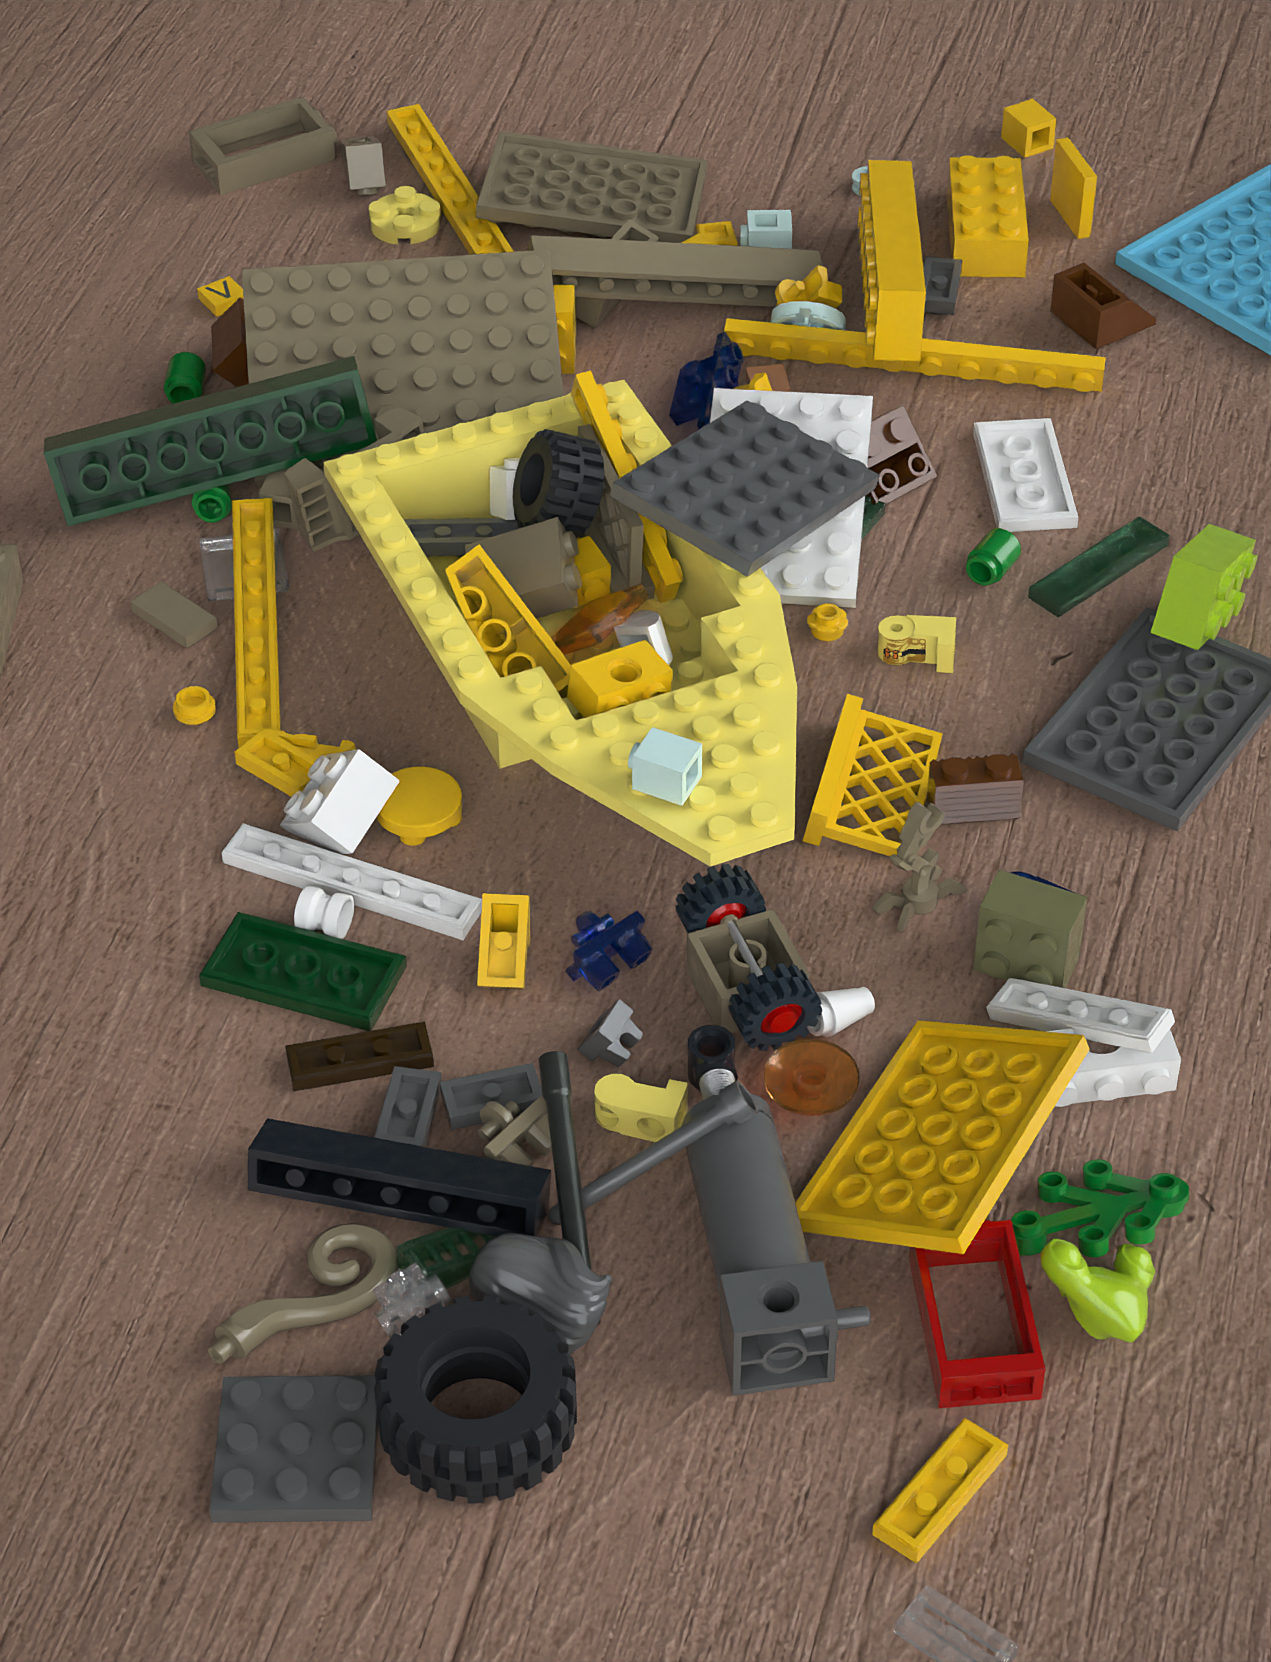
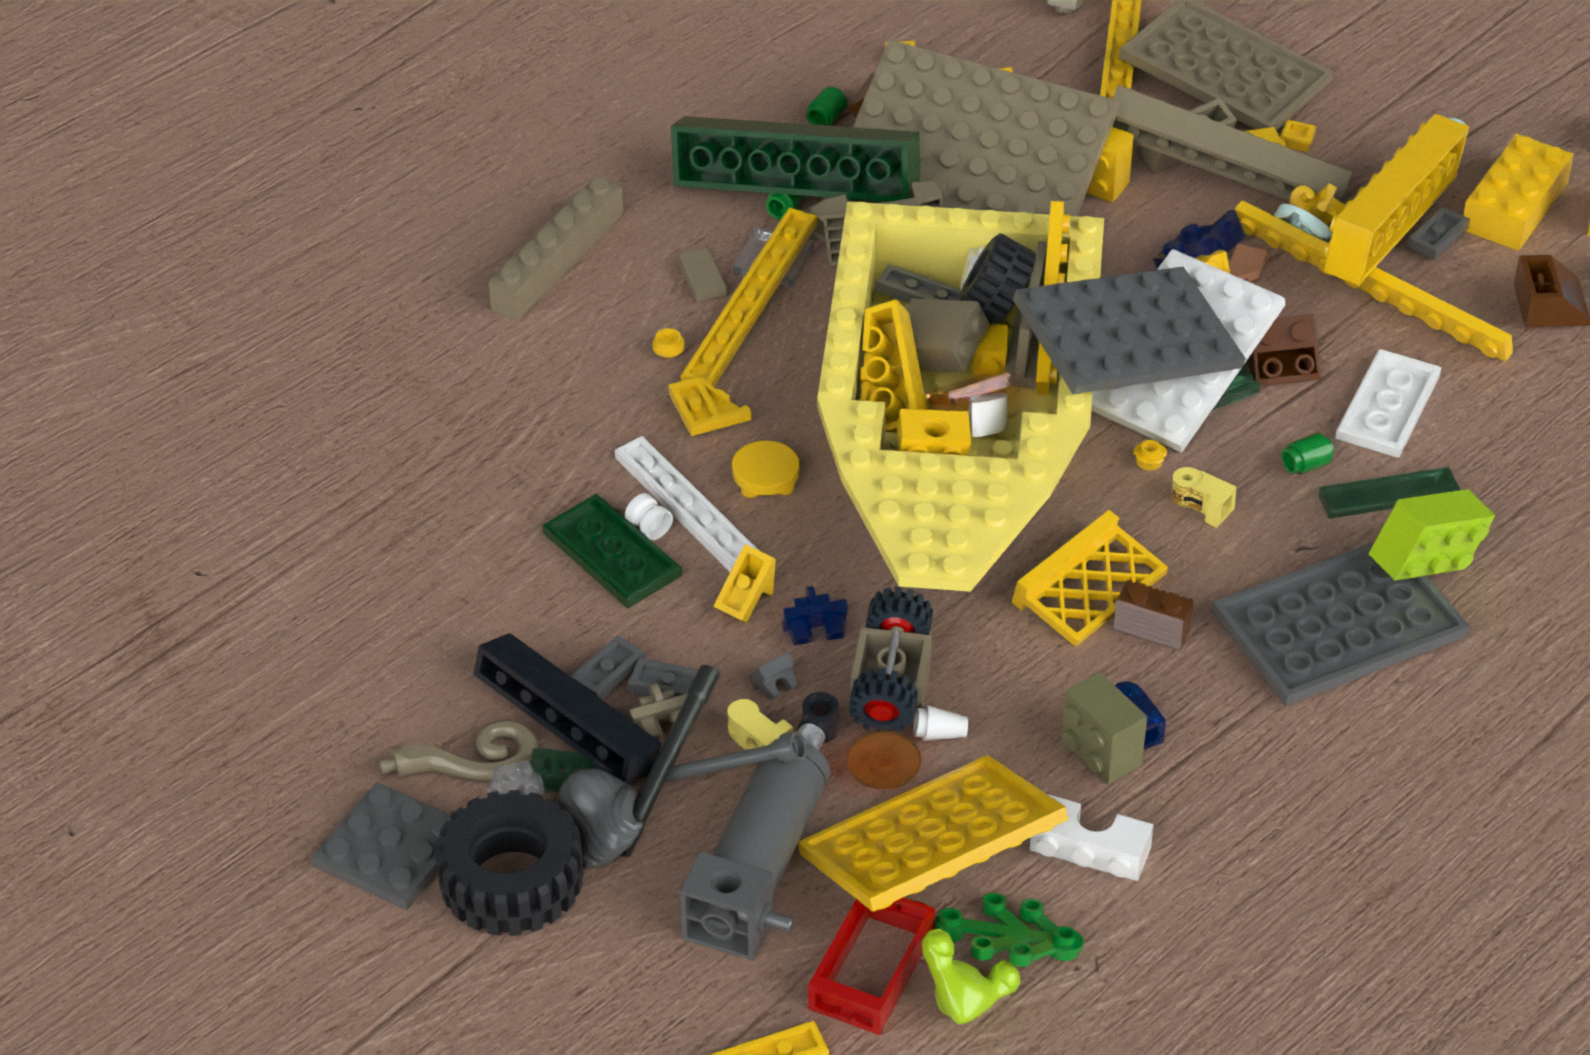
camera: 30 degrees right, 0 degrees up
white slope [280,749,400,854] -> none
dark brown tile [285,1021,434,1092] -> none
light yellow plate [369,186,441,244] -> none
light aqua brick [628,727,702,806] -> none
light aqua brick [740,210,792,249] -> none
dark tan piece [872,802,967,933] -> none
white tile [986,978,1175,1053] -> none

